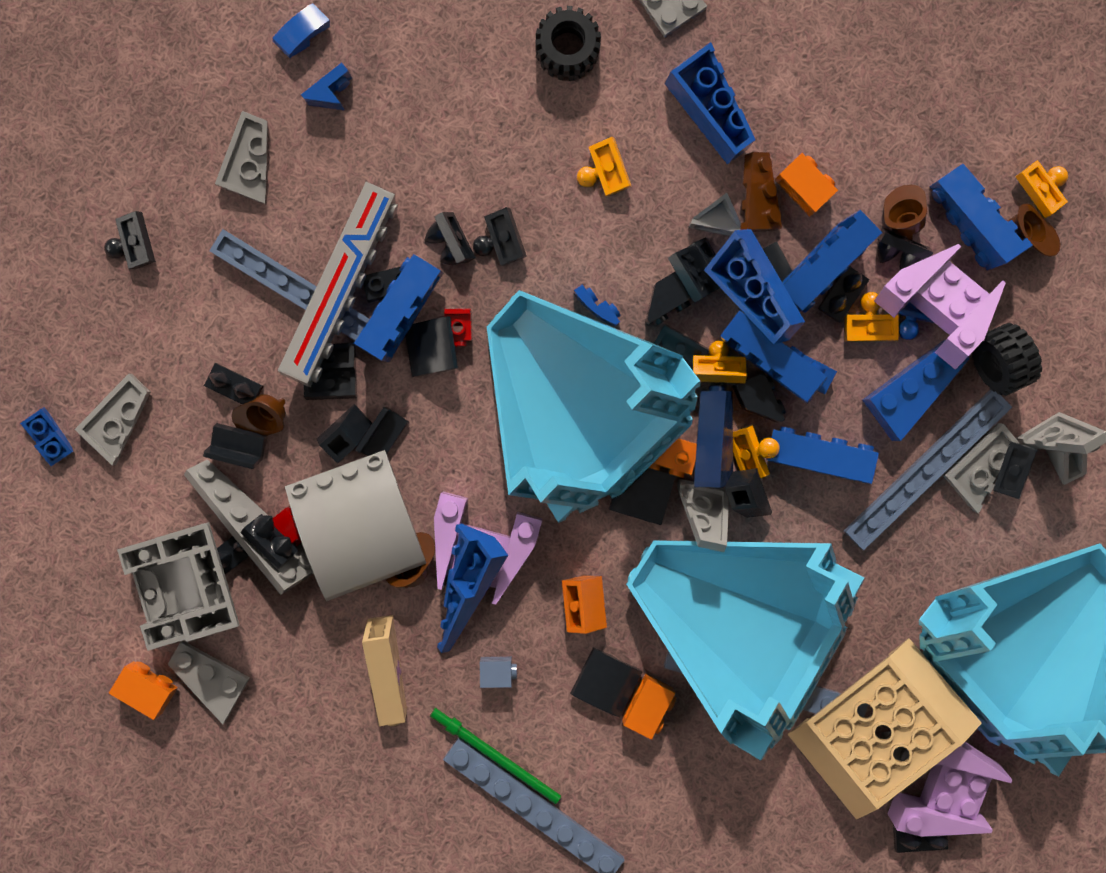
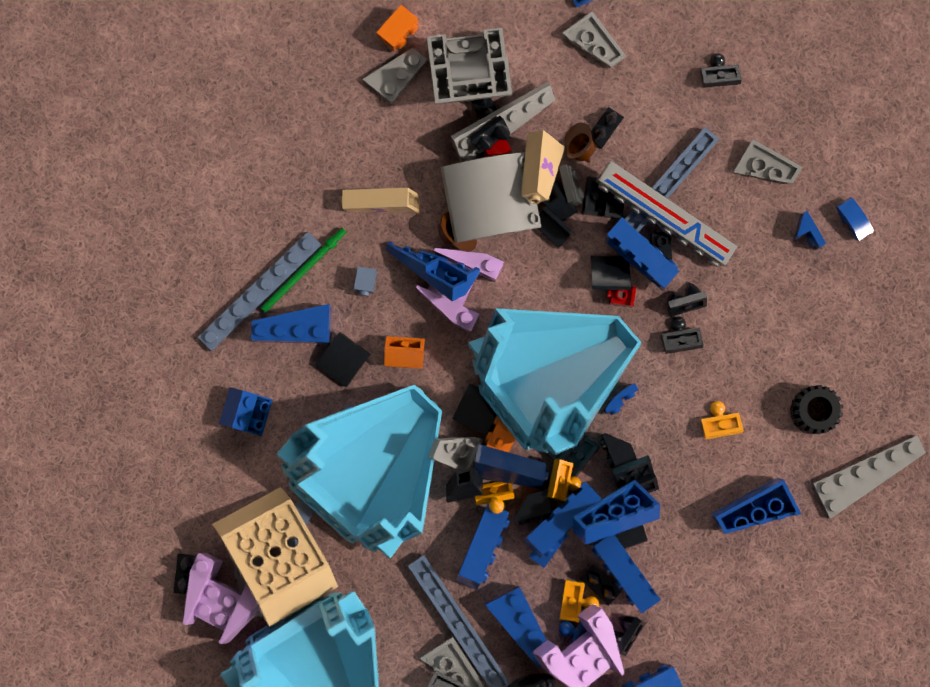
camera: 95 degrees right, 5 degrees down
black panel [203,423,267,469] -> none
orange brick [622,674,676,740] -> none
light grey slope [688,193,741,236] -> none
reddish brown wing [740,152,782,232] -> none
orange brick [775,153,838,217] -> none
reddish brown piece [884,184,927,241] -> none
none -> blue slope [219,387,273,436]
none -> blue wedge [251,304,331,344]
none -> tan slope [521,130,564,204]
none -> dark grey plate [559,164,584,206]

